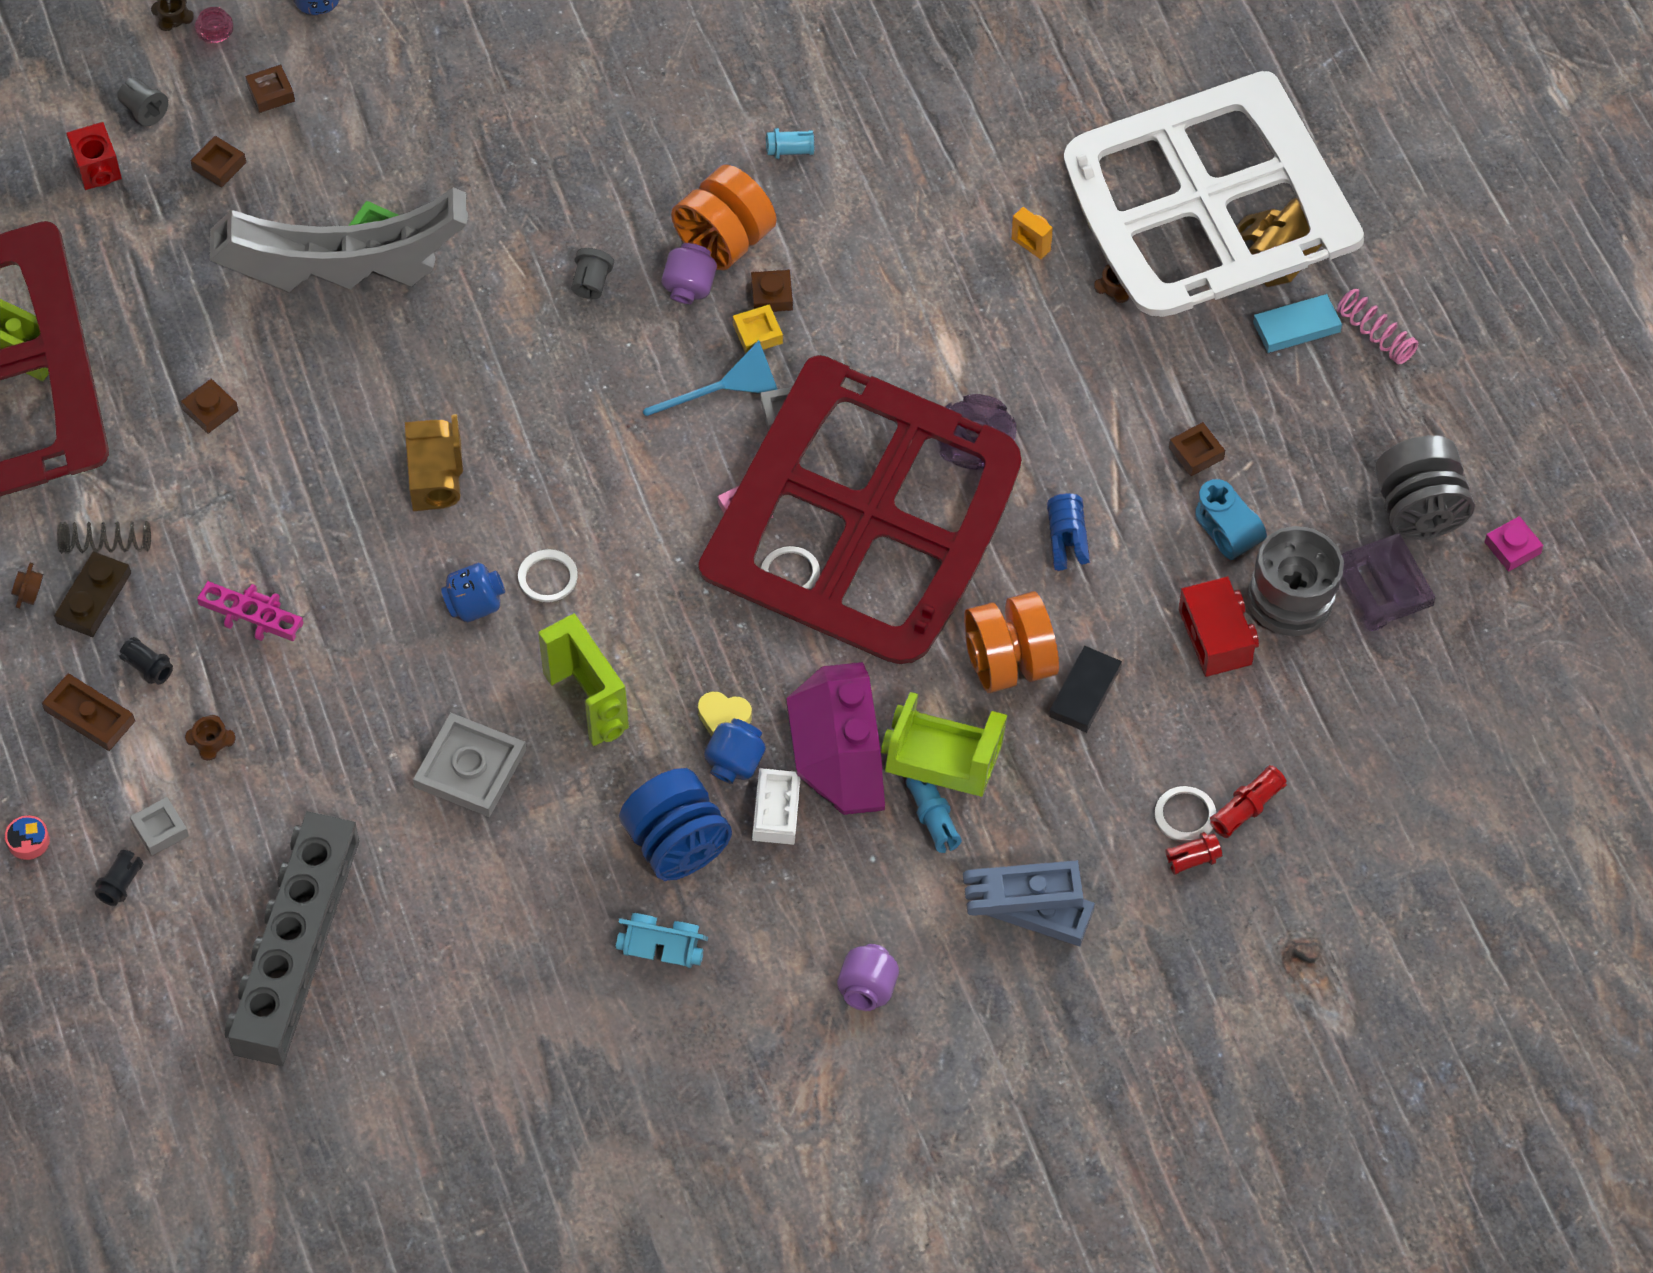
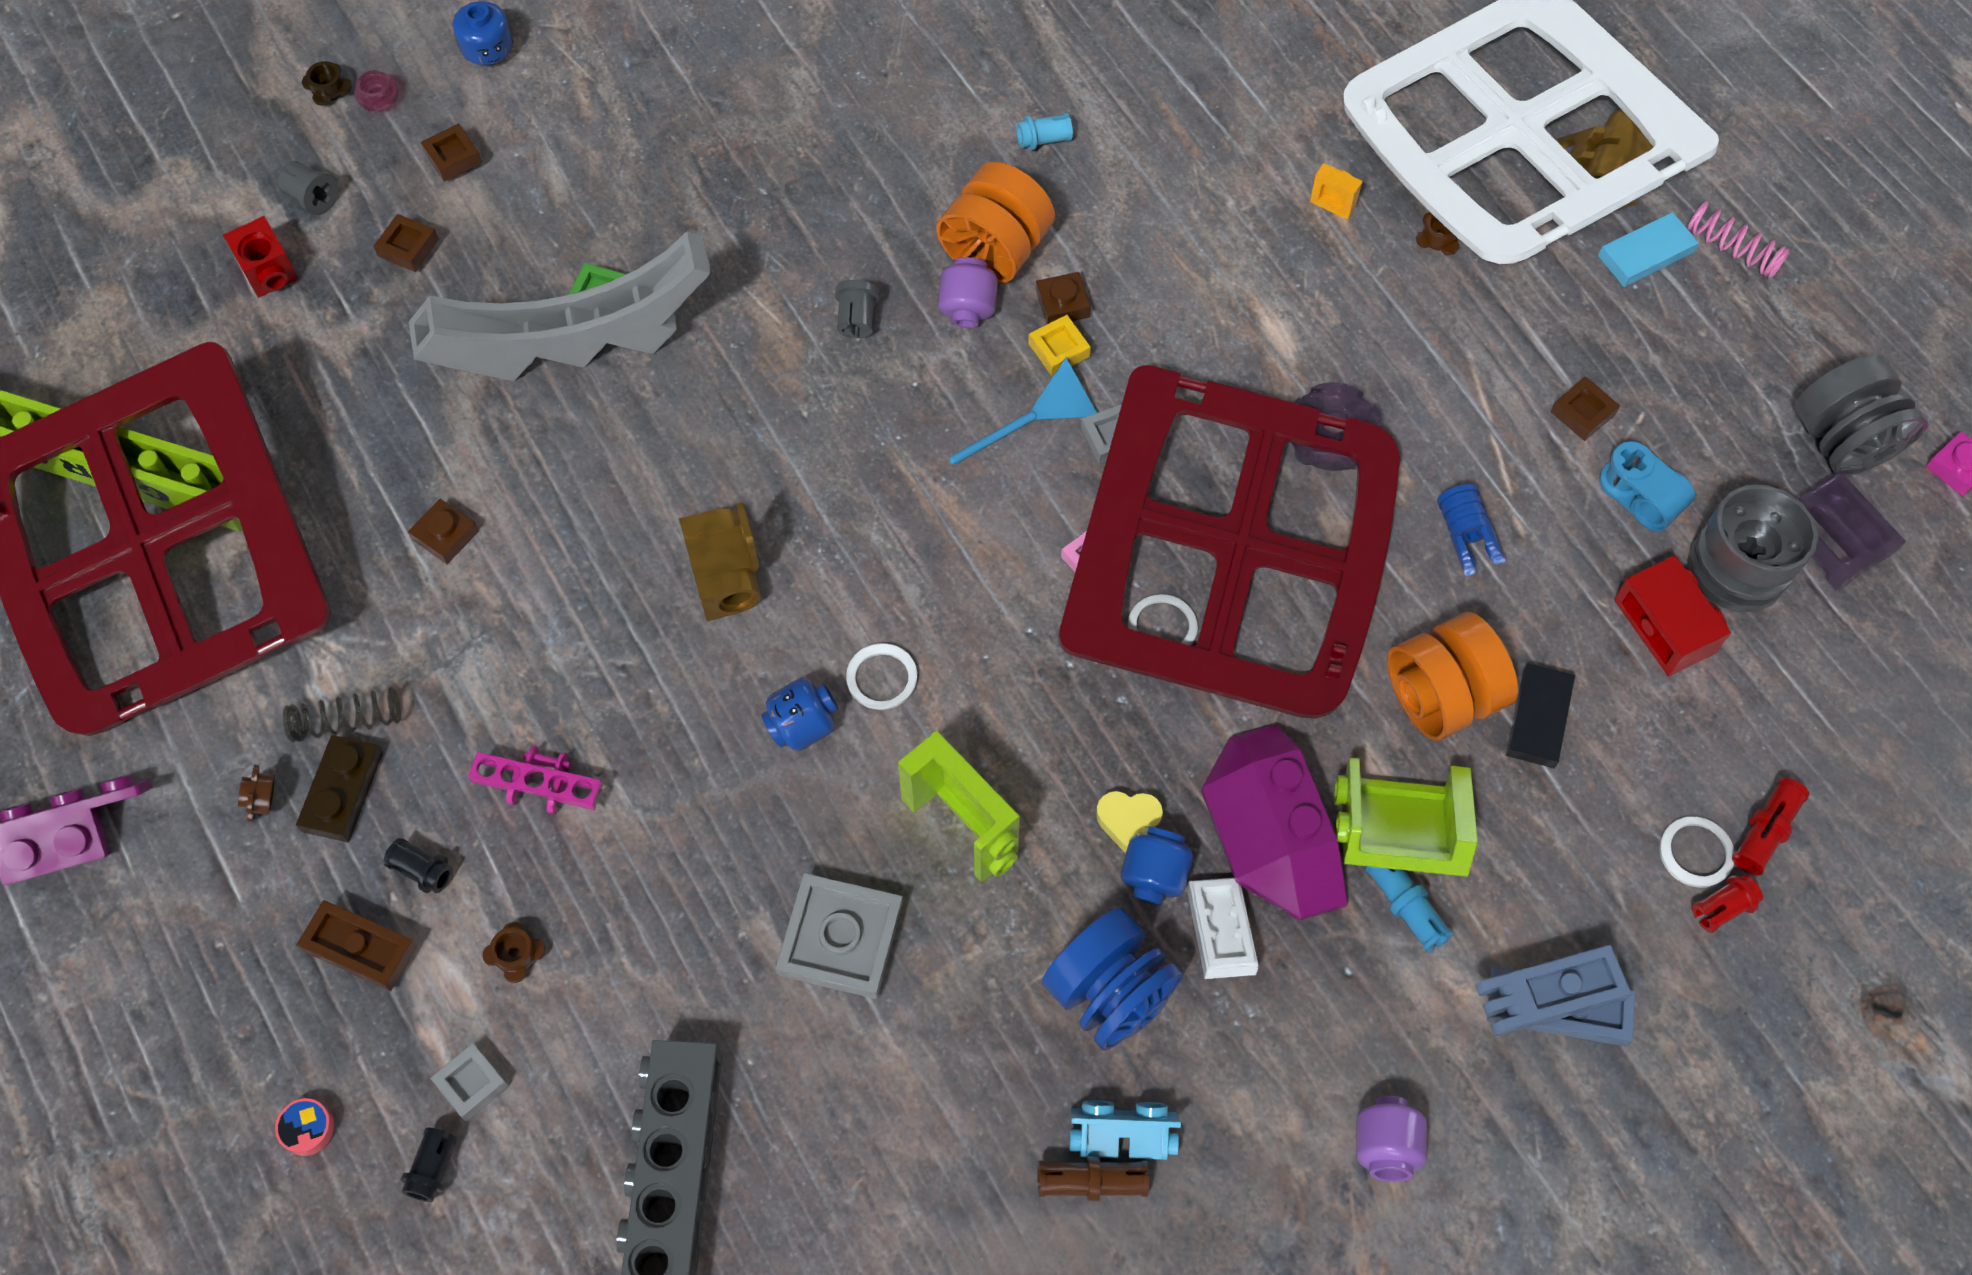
camera: 10 degrees left, 5 degrees up
none -> reddish brown pin [1037,1156,1149,1201]

